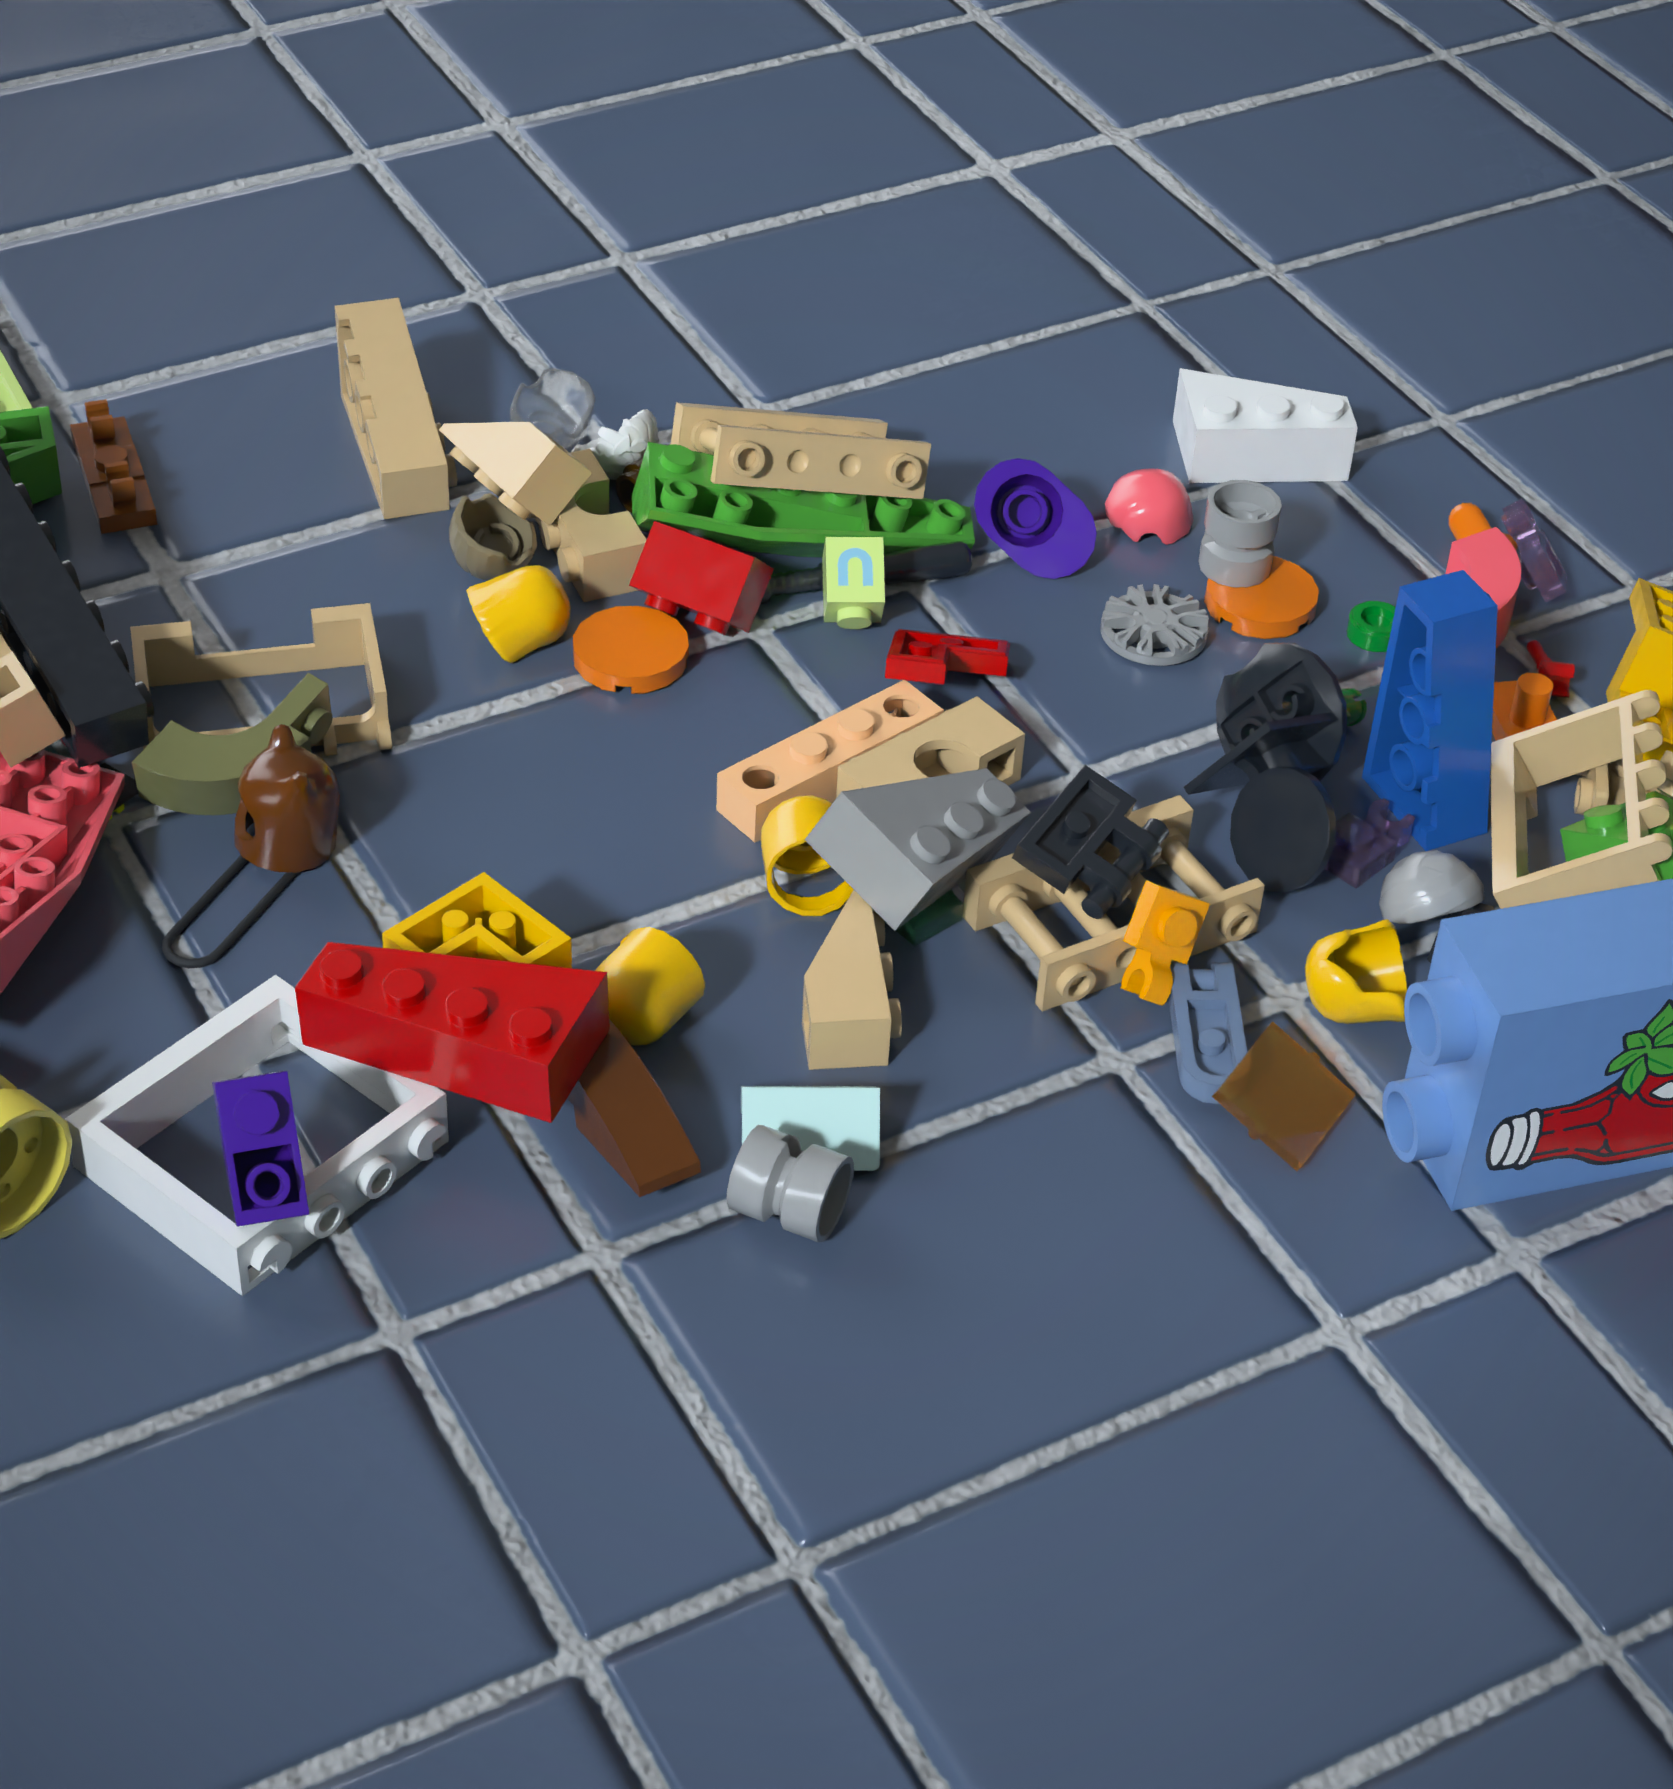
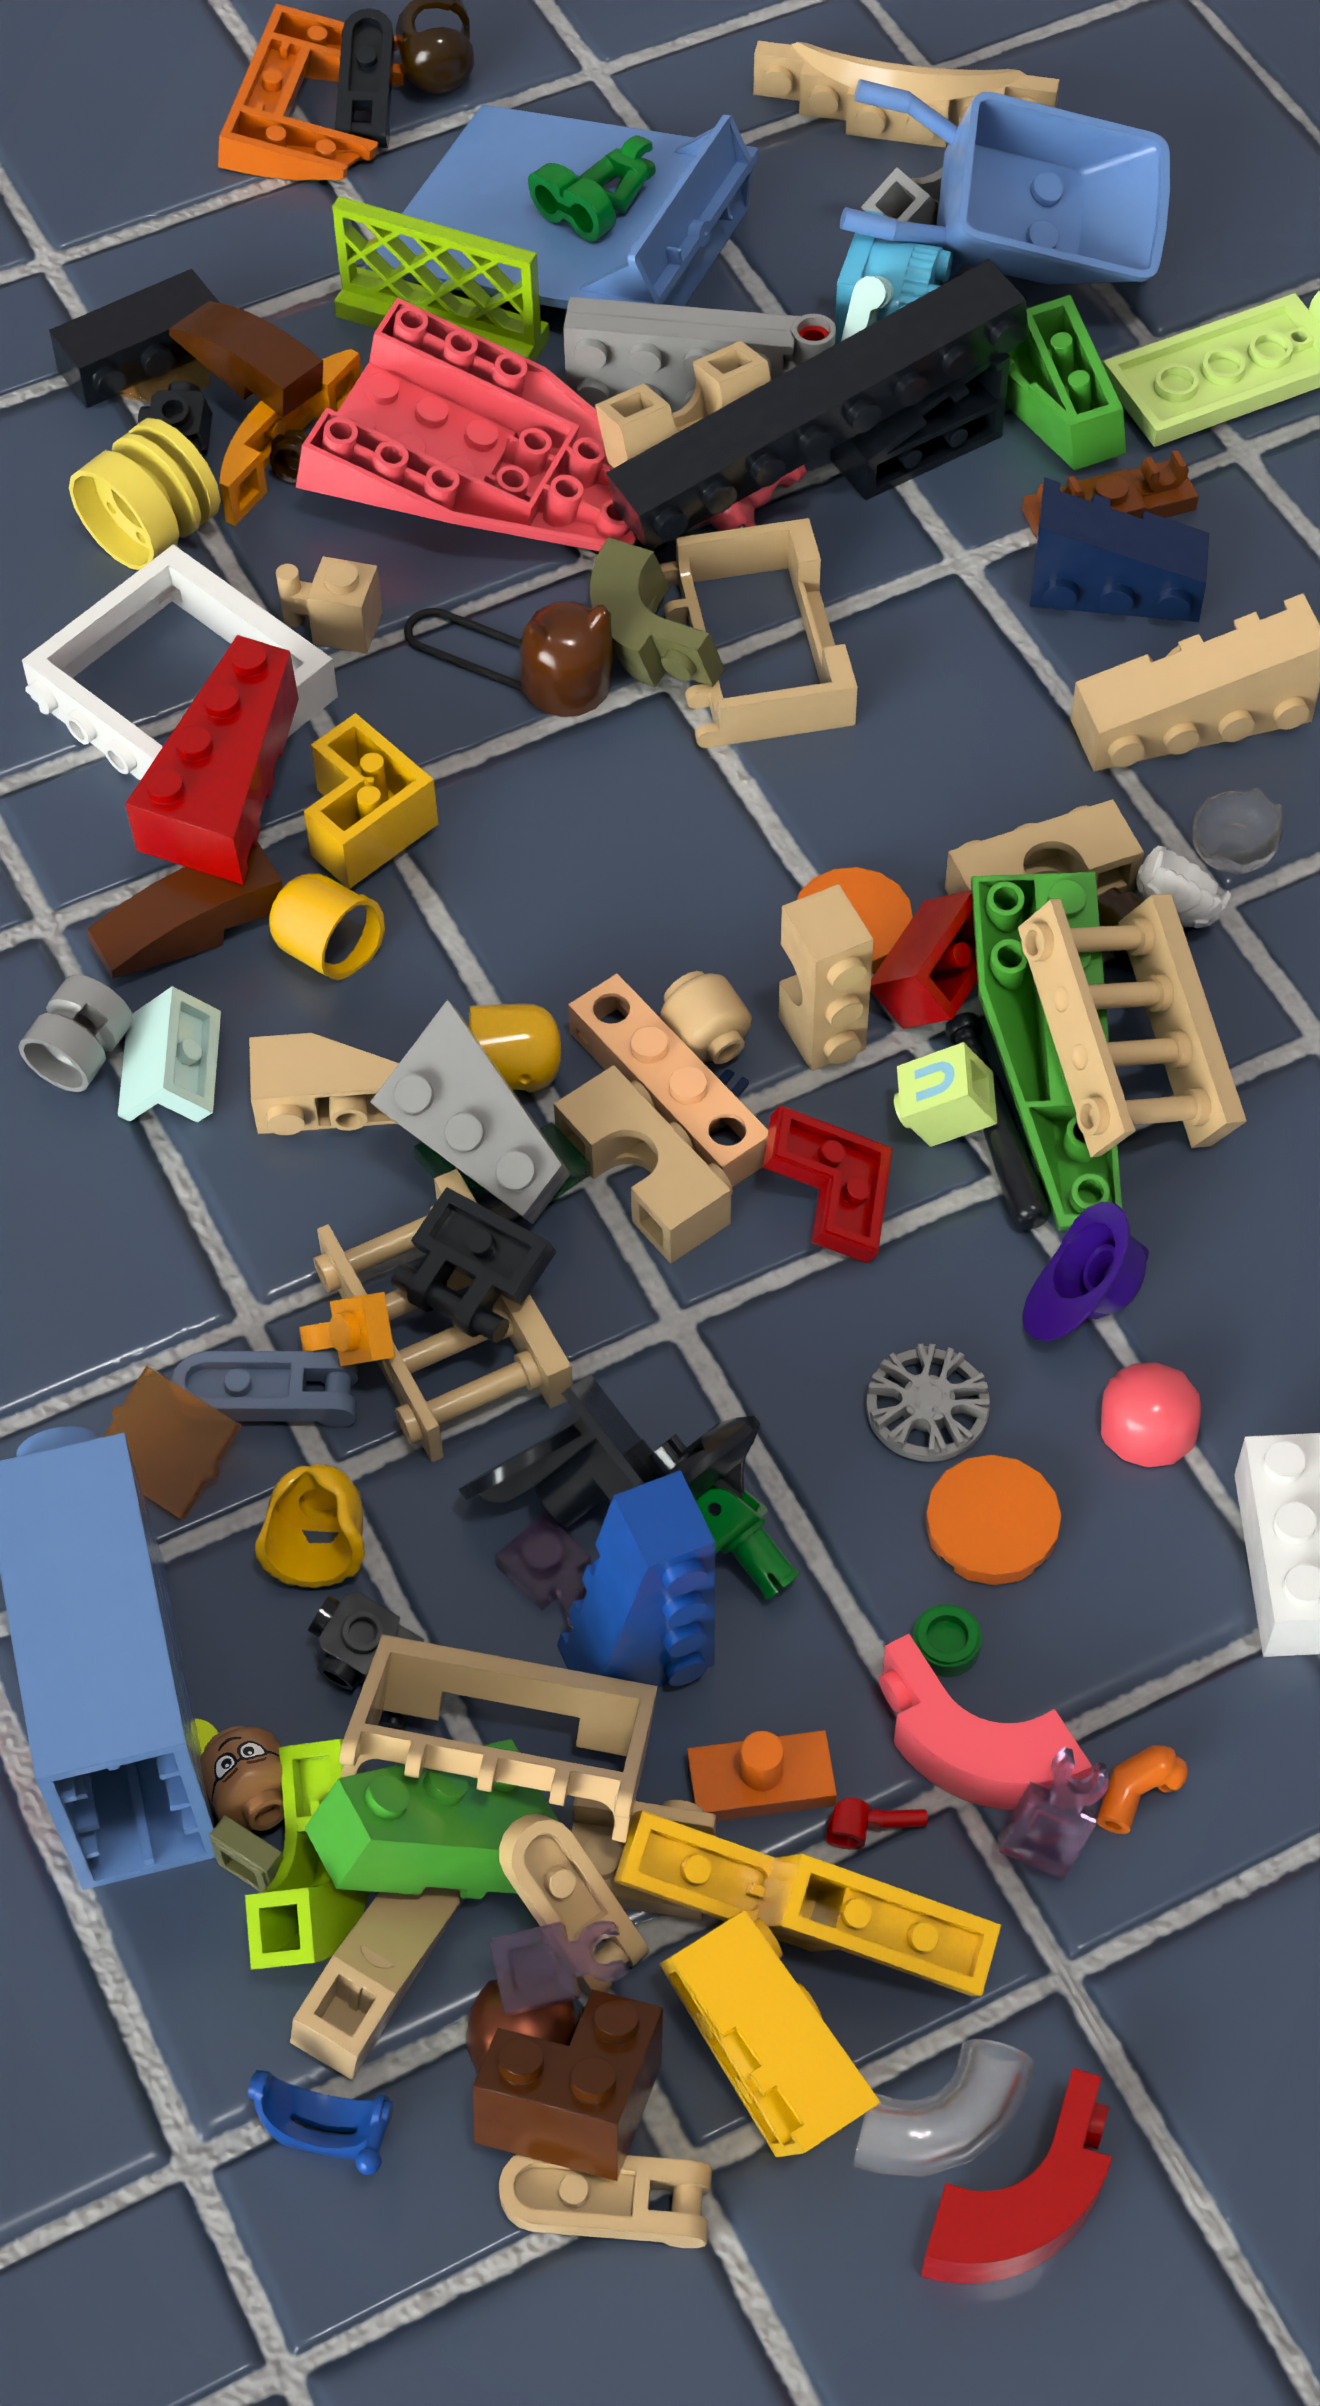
camera: 95 degrees right, 15 degrees up
dark purple slope [212,1071,309,1227] -> none
tan slope [439,422,592,526] -> none
dark tan hair [449,493,537,580] -> none
yellow hair [466,565,571,663] -> none
light grey wheel [1198,480,1282,587] -> none
light grey piece [1379,850,1485,924] -> none
none -> tan brick [276,556,383,654]
none -> tan head [660,971,752,1064]
none -> tan arch [778,884,874,1071]
none -> dark blue wedge [1030,477,1210,622]

